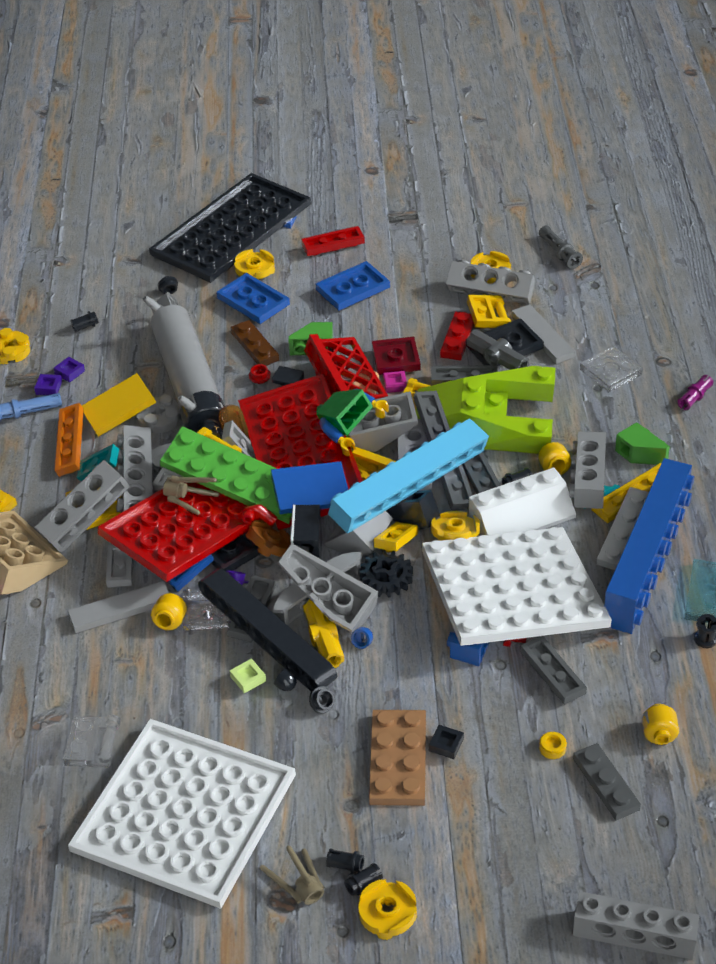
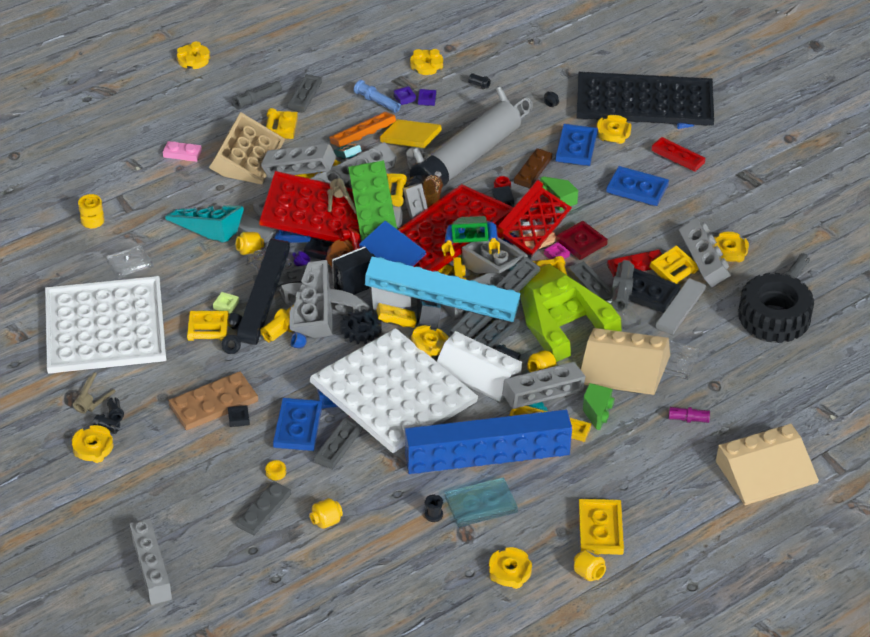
camera: 55 degrees right, 0 degrees up
none -> teal wedge [165,205,244,242]
none -> yellow plate [187,311,229,341]
none -> blue plate [273,398,323,451]
none -> tan slope [581,328,670,395]
none -> black tyre [738,273,814,343]

